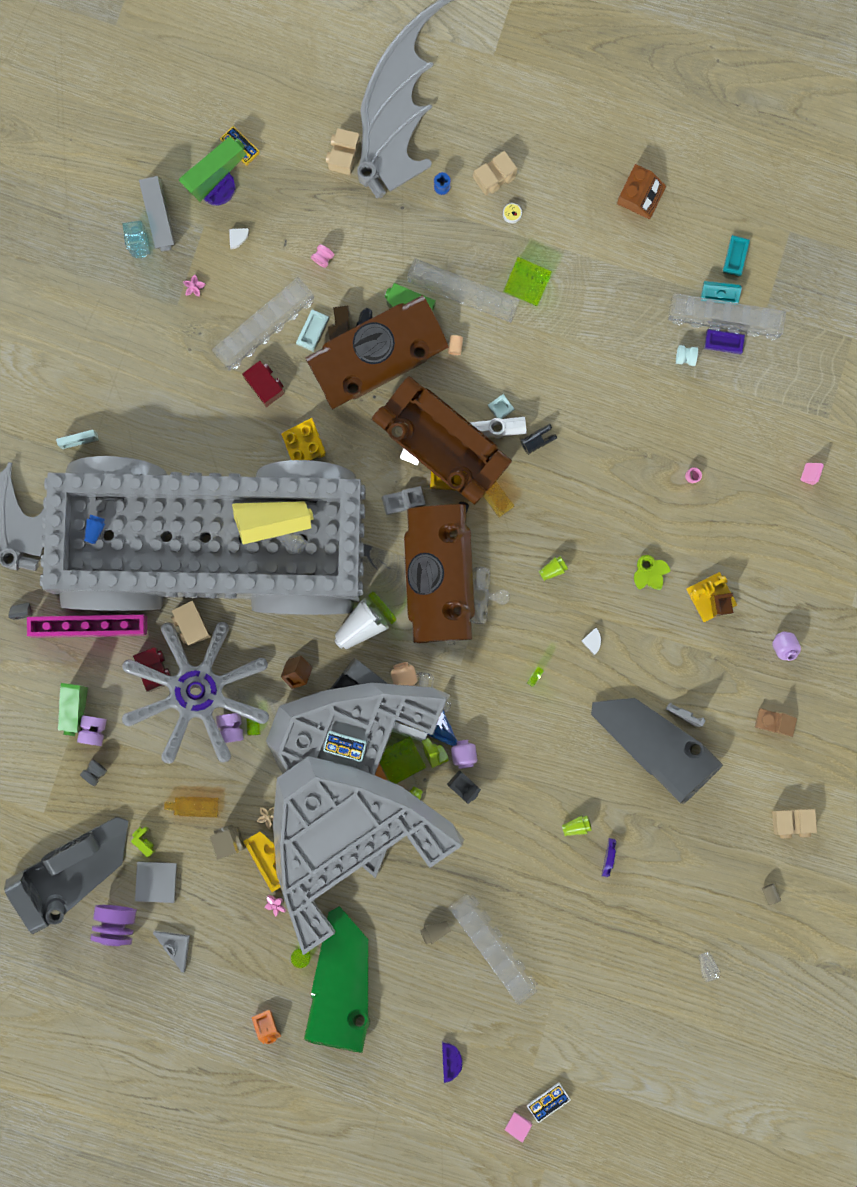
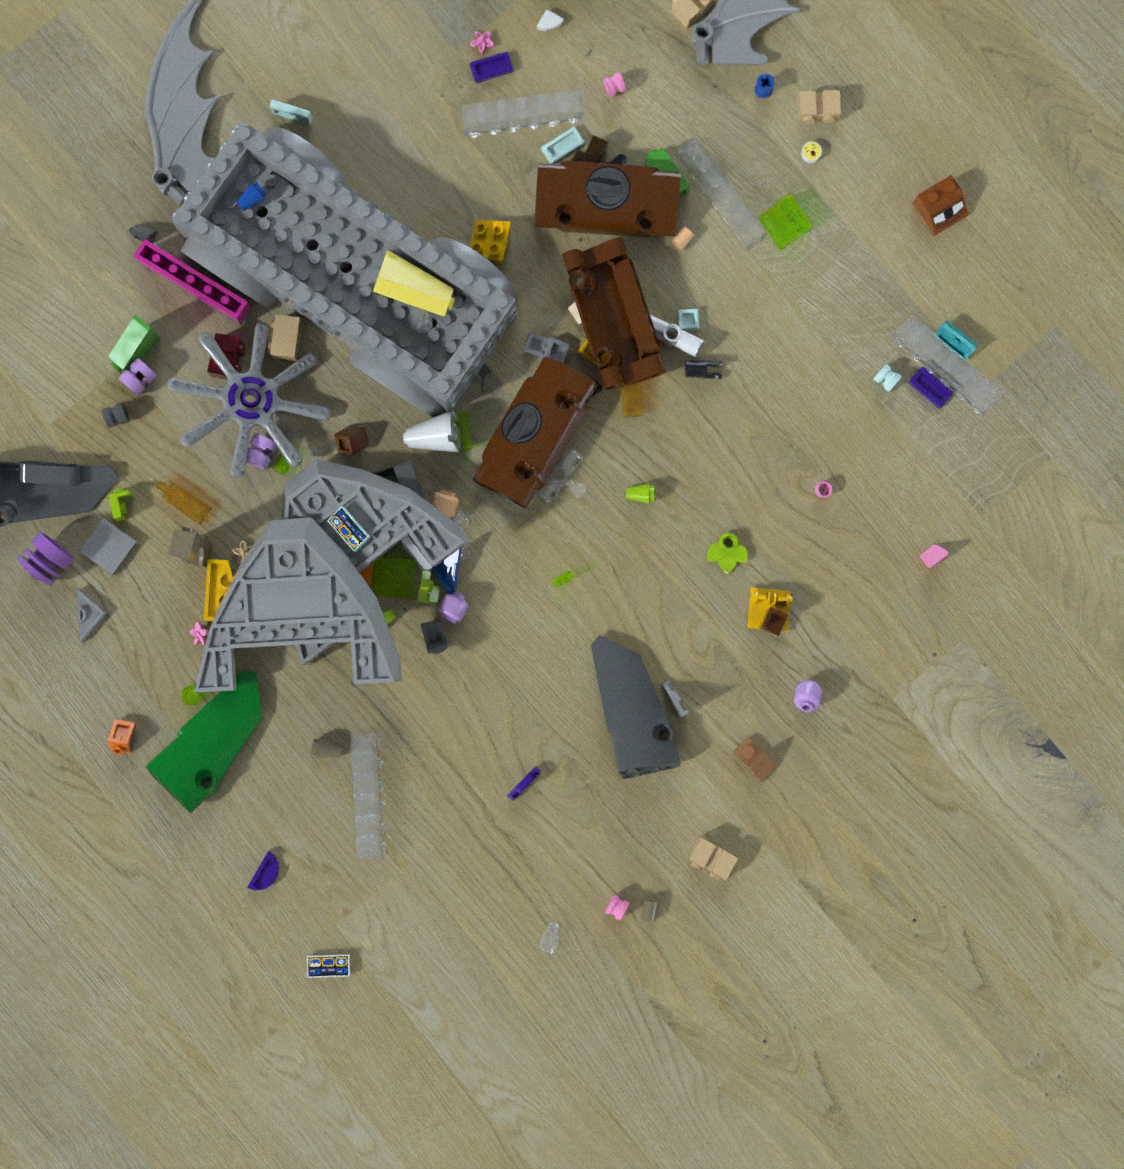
camera: 30 degrees right, 0 degrees up
dark red brick [242,361,284,407] -> none
bright pink slope [504,1112,532,1142] -> none
lime cone [562,815,592,836] -> none
white tile [582,628,601,655] -> none
teal tile [722,235,750,277] -> none
none -> dark purple tile [469,52,513,84]
none -> bright pink wheel [605,894,629,921]

